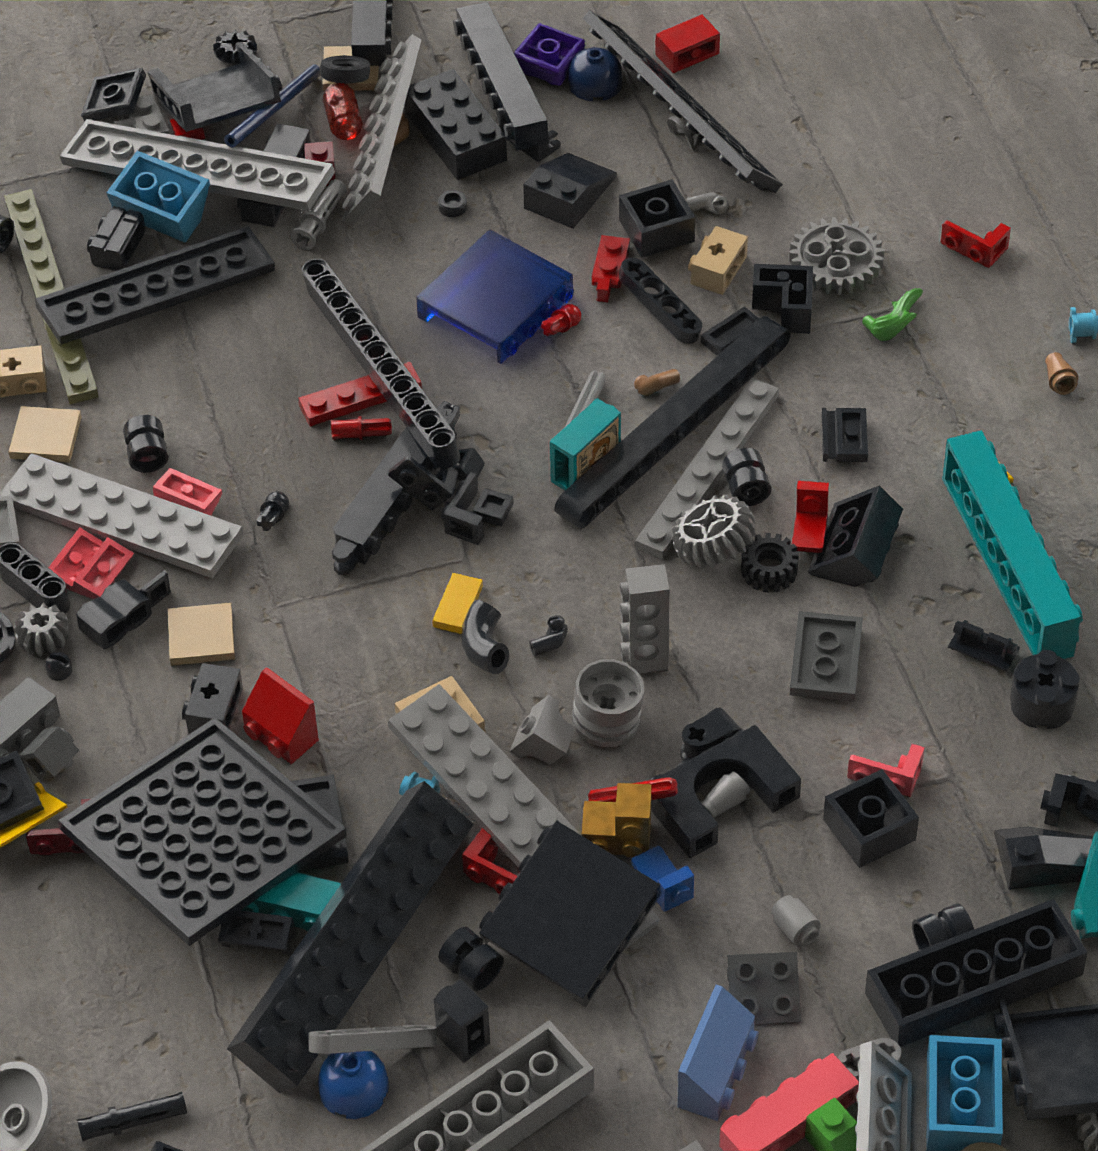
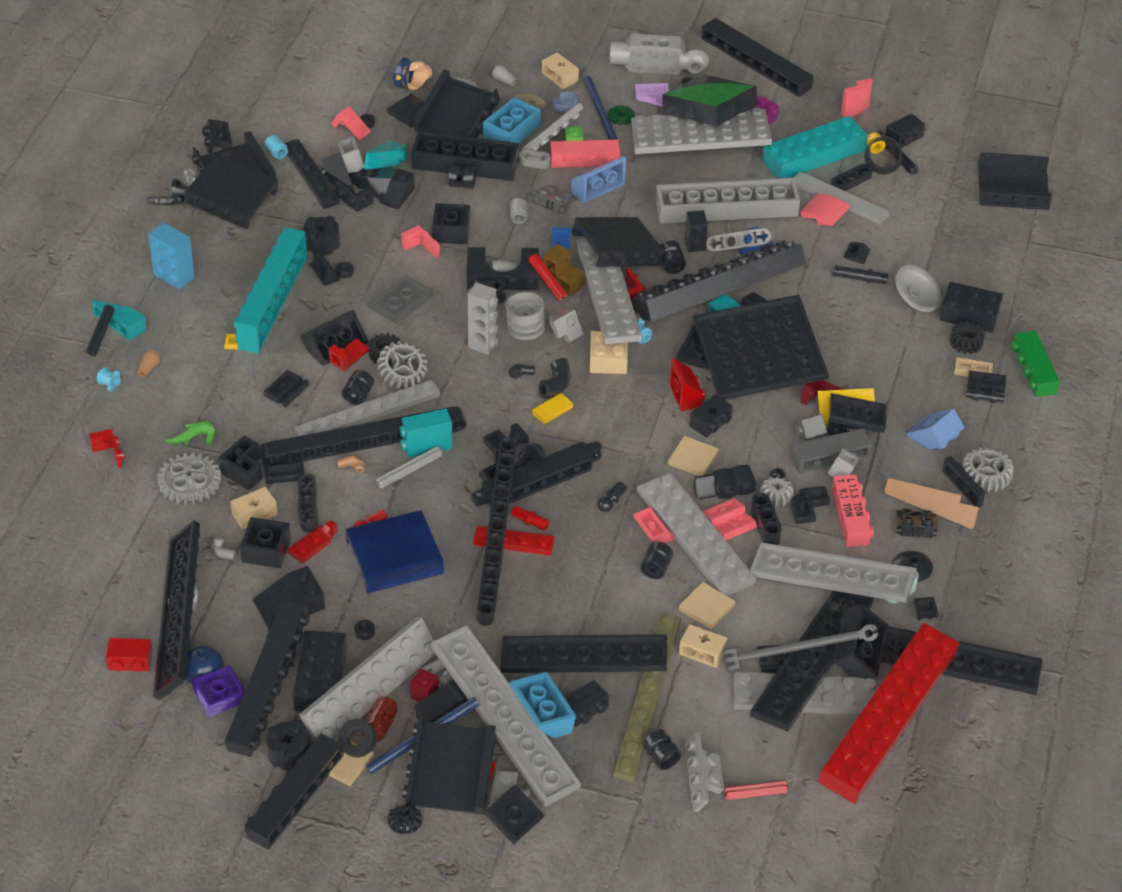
camera: 150 degrees left, 5 degrees down
none -> black brick [266,720,310,771]
none -> black tile [336,262,354,279]

